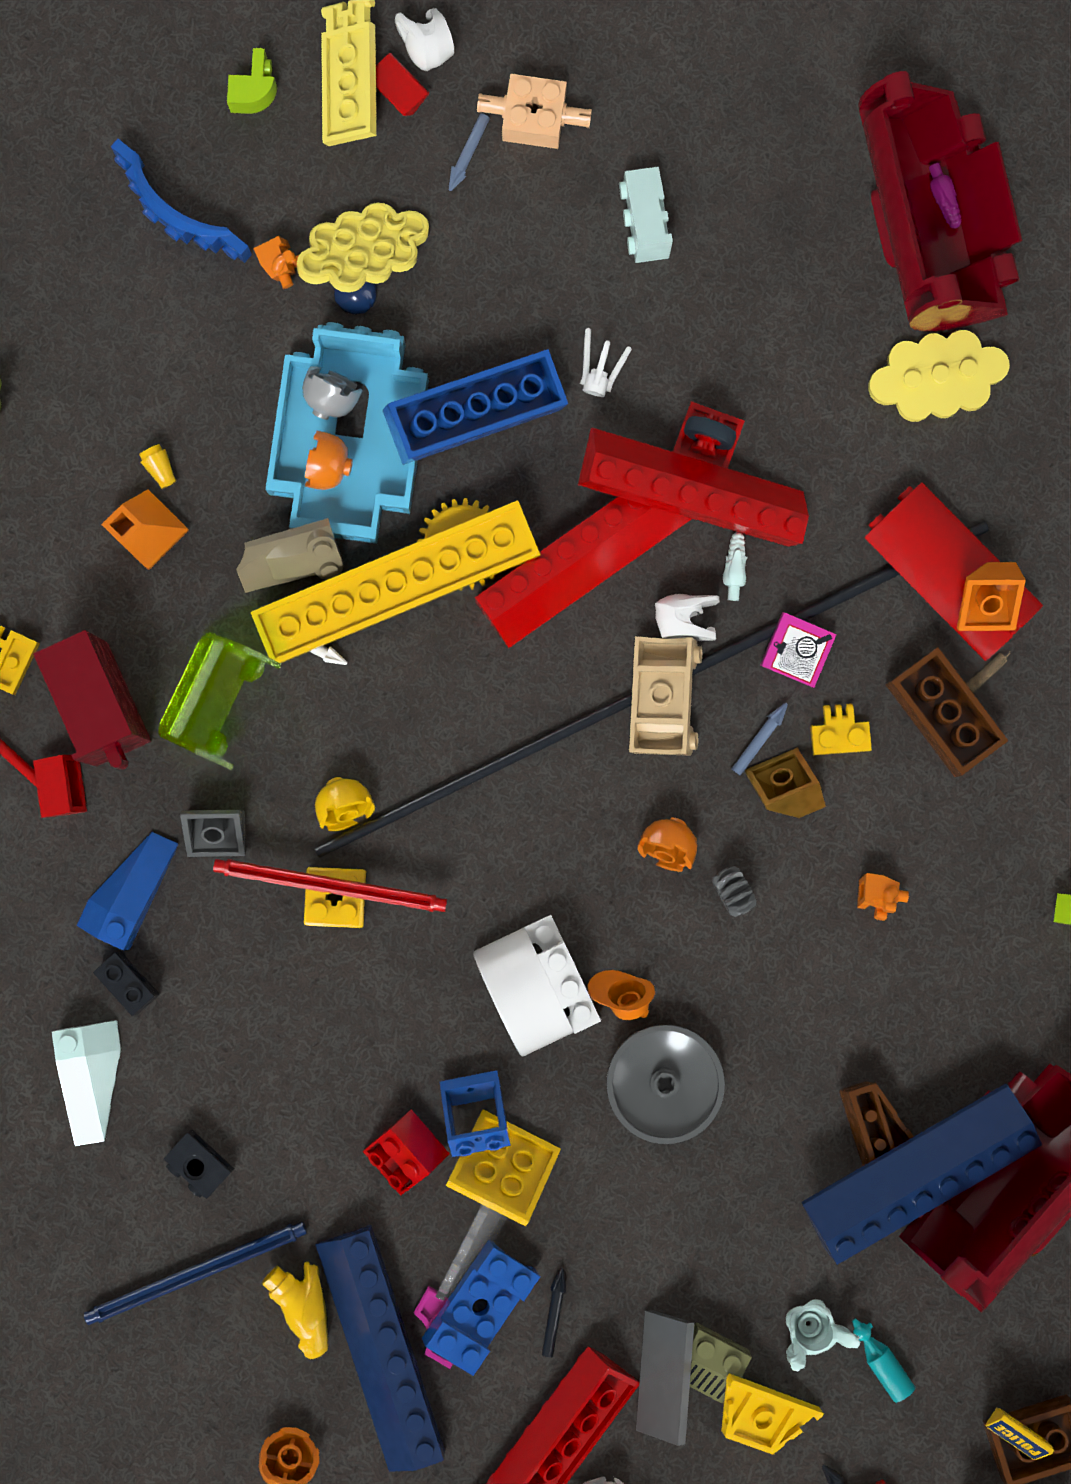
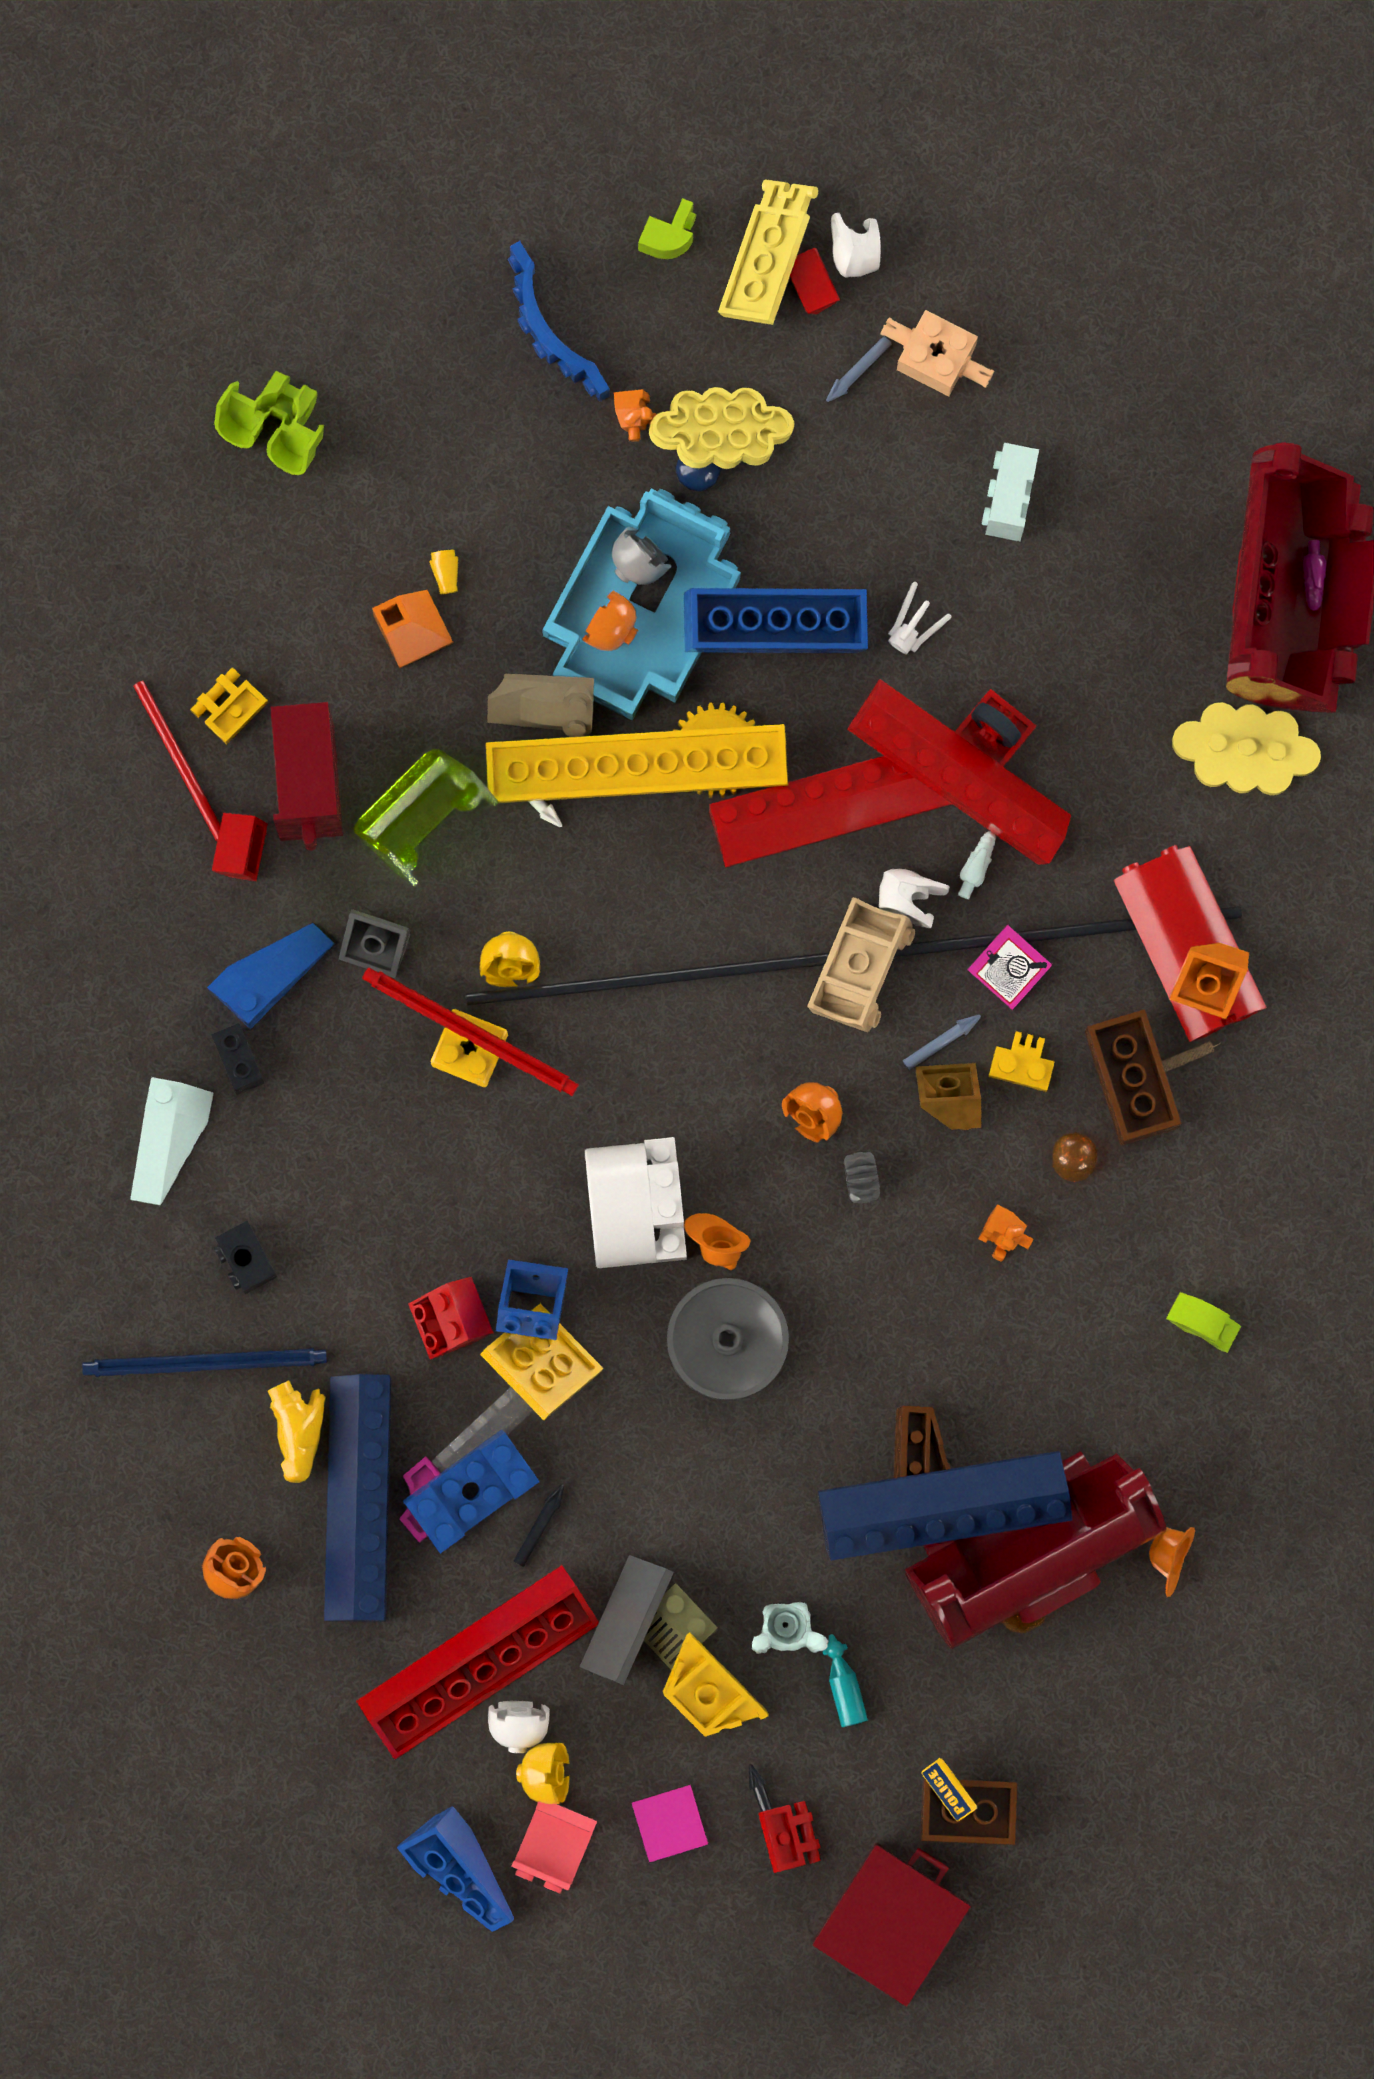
camera: 20 degrees right, 5 degrees down
none -> clear orange hair [1052,1132,1098,1182]

